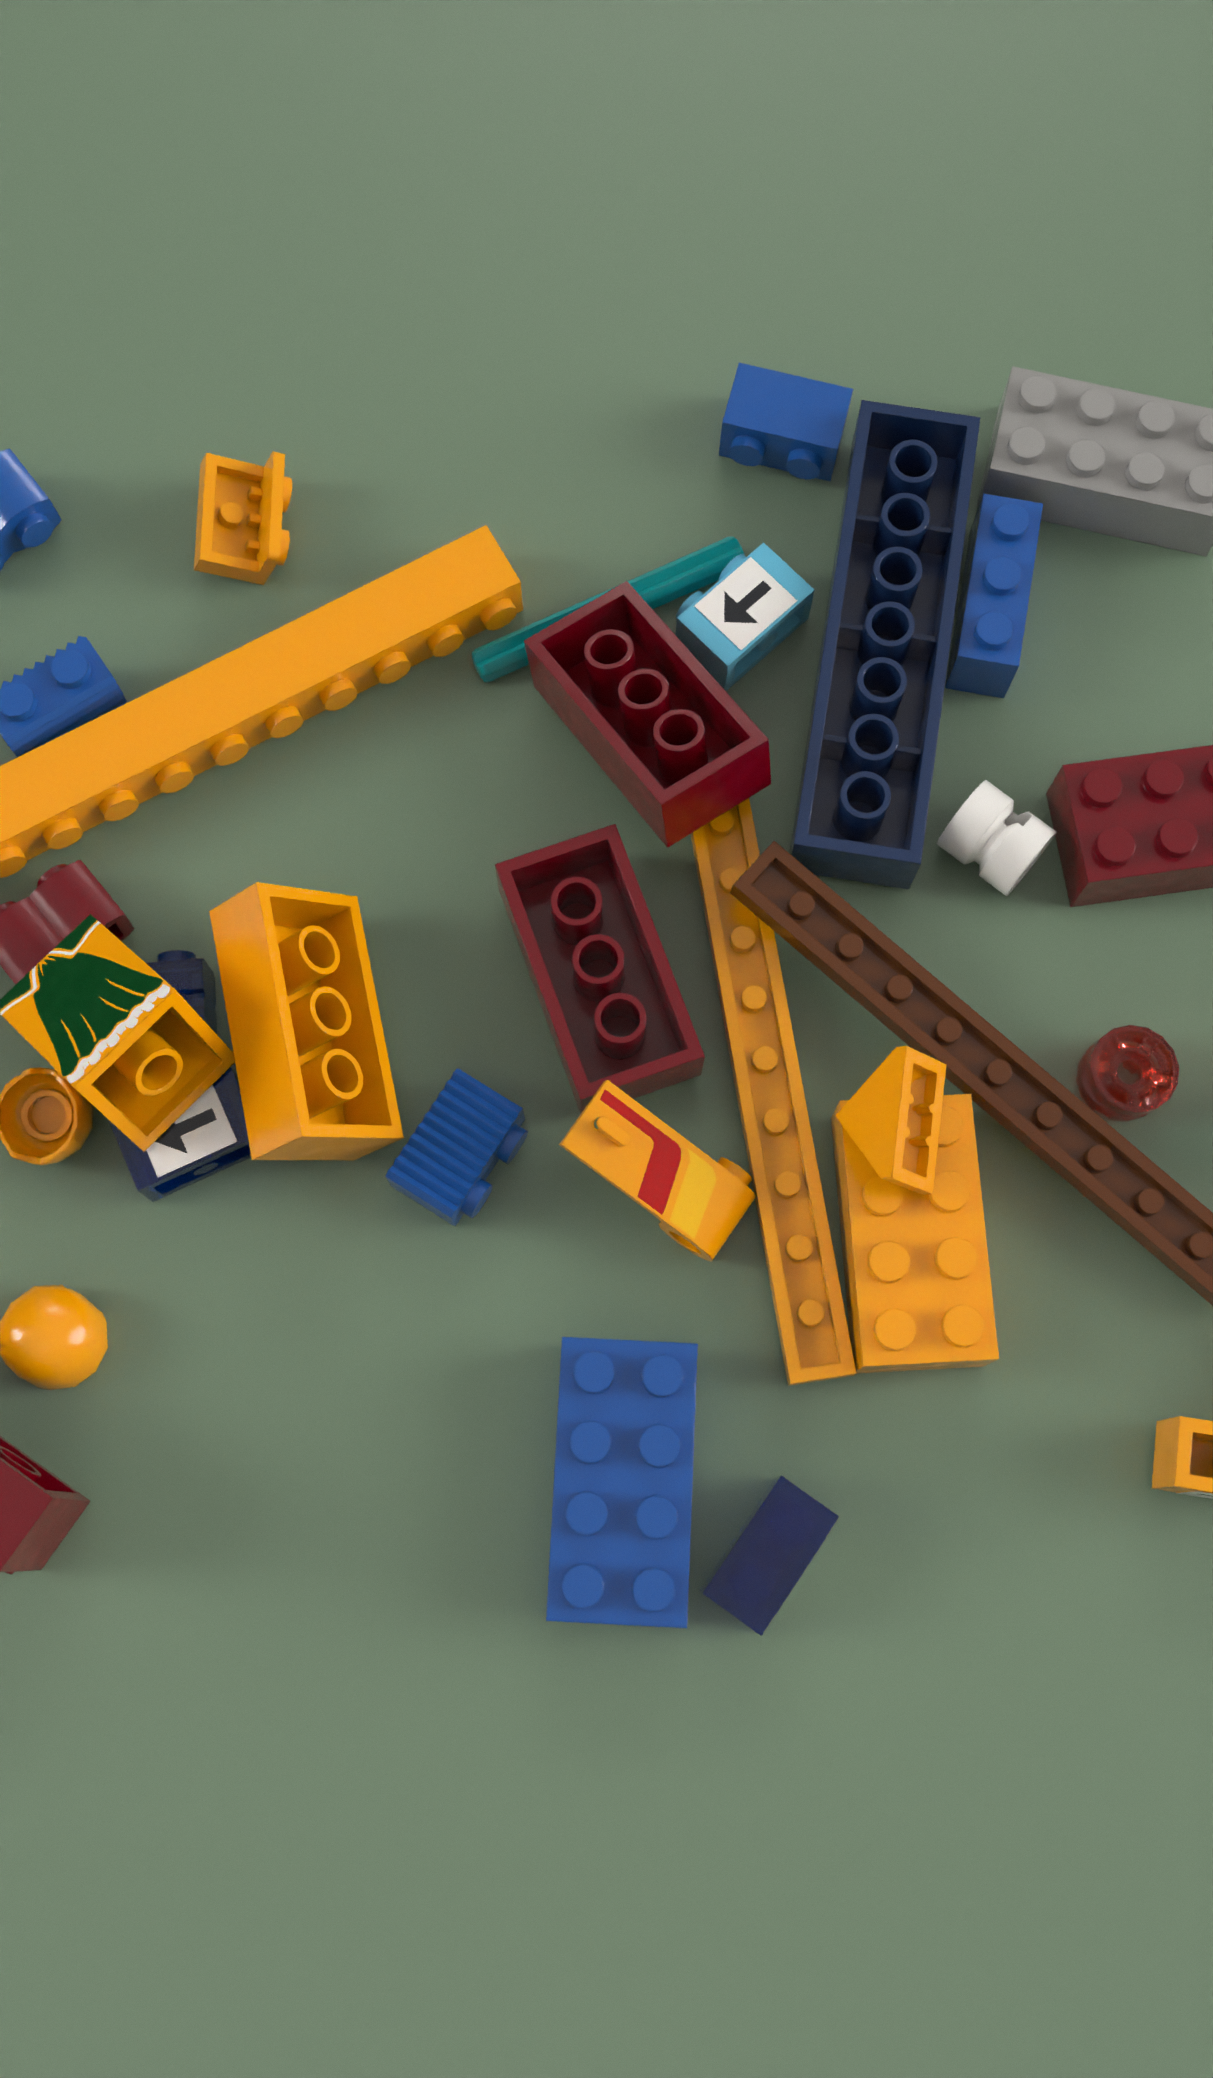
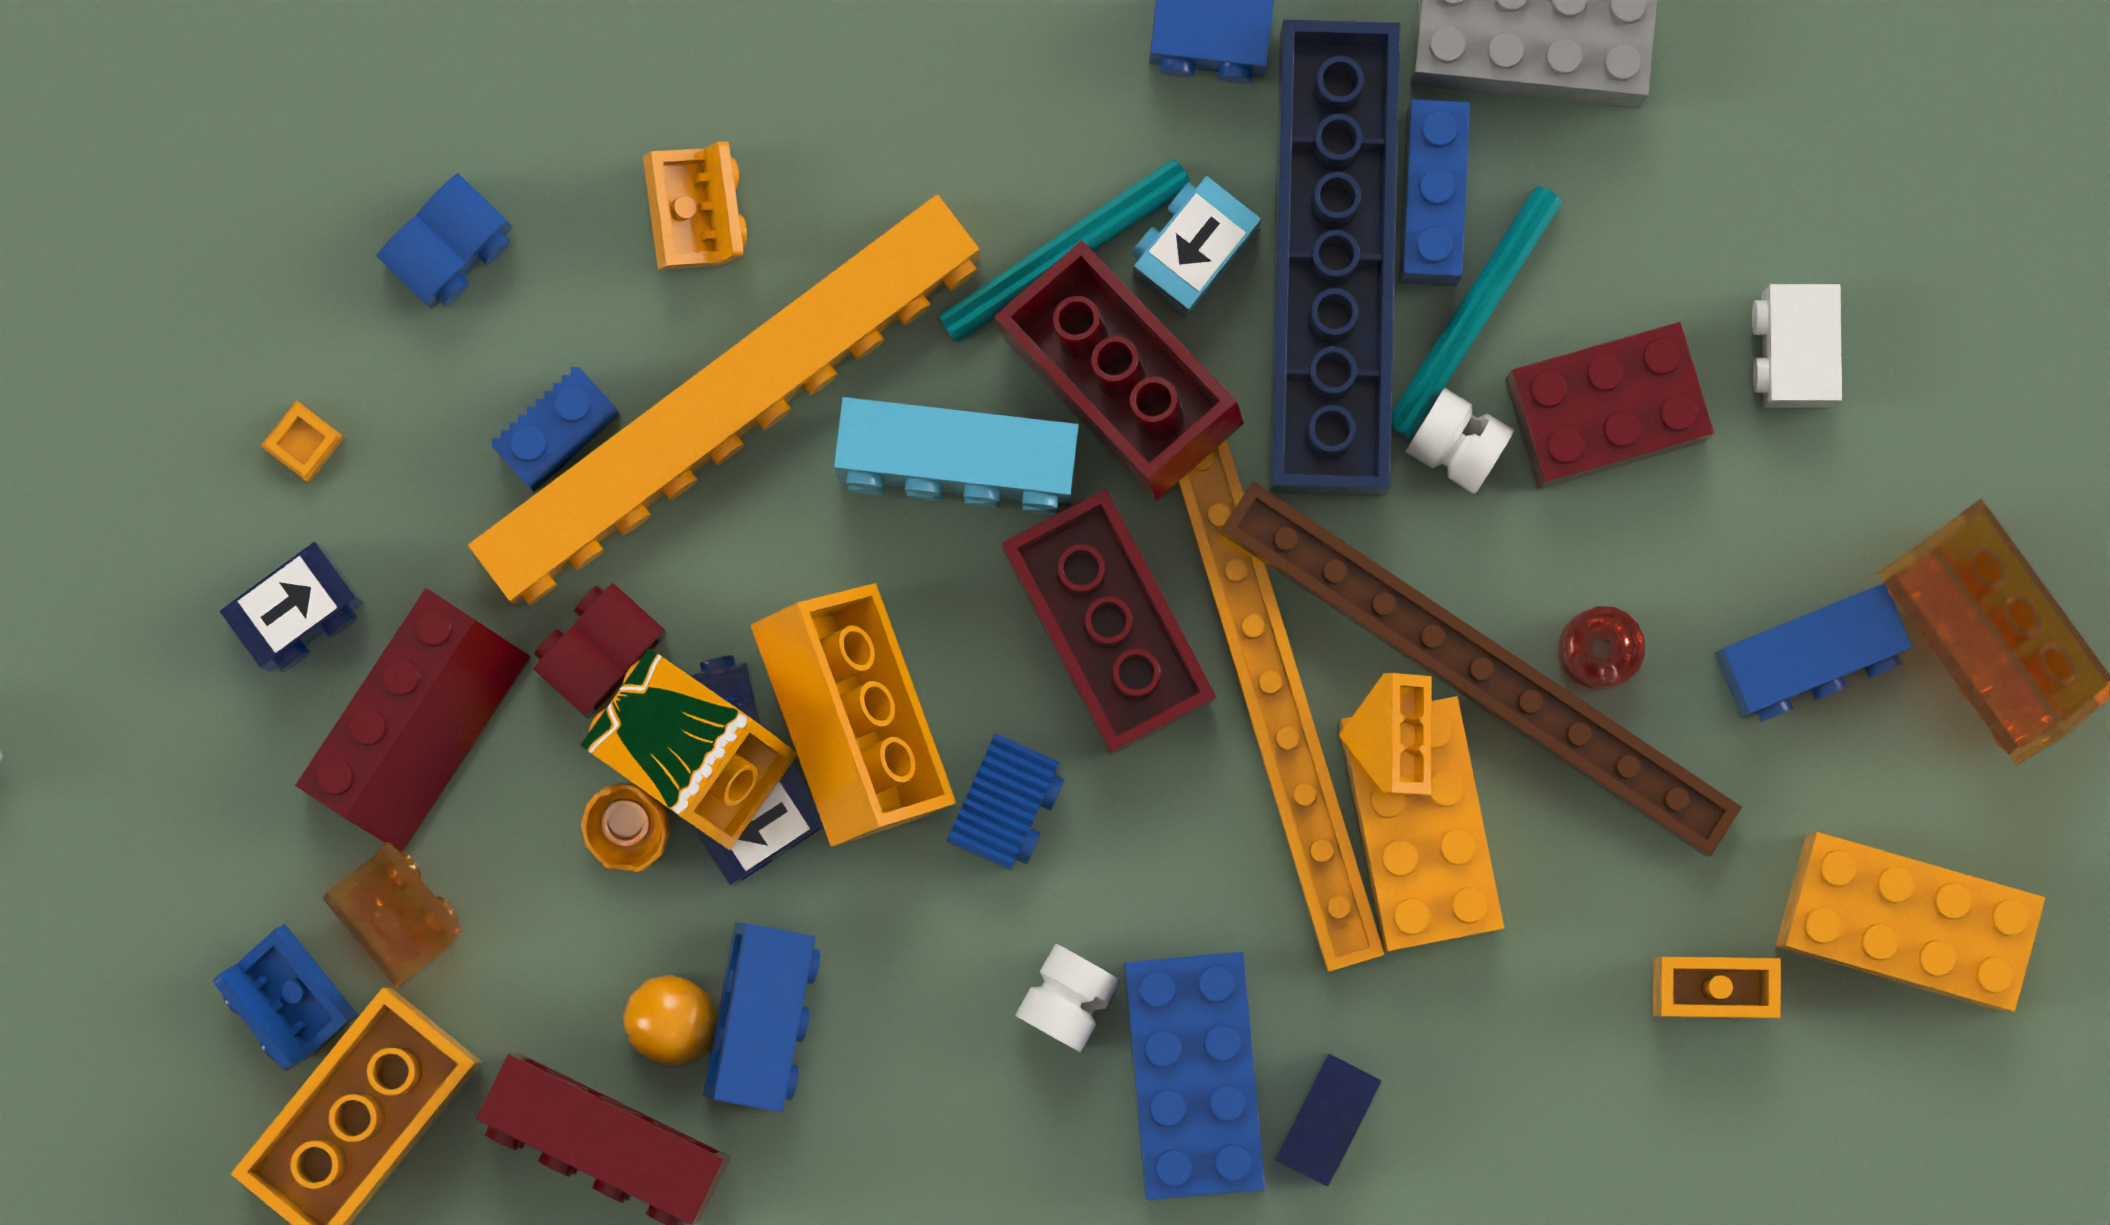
camera: 10 degrees left, 10 degrees up
light orange door [559,1080,756,1262] -> none
none -> blue brick [702,922,820,1112]
none -> medium azure brick [834,397,1079,515]
none -> white wheel [1015,944,1121,1053]
none -> teal axle [1391,186,1562,439]

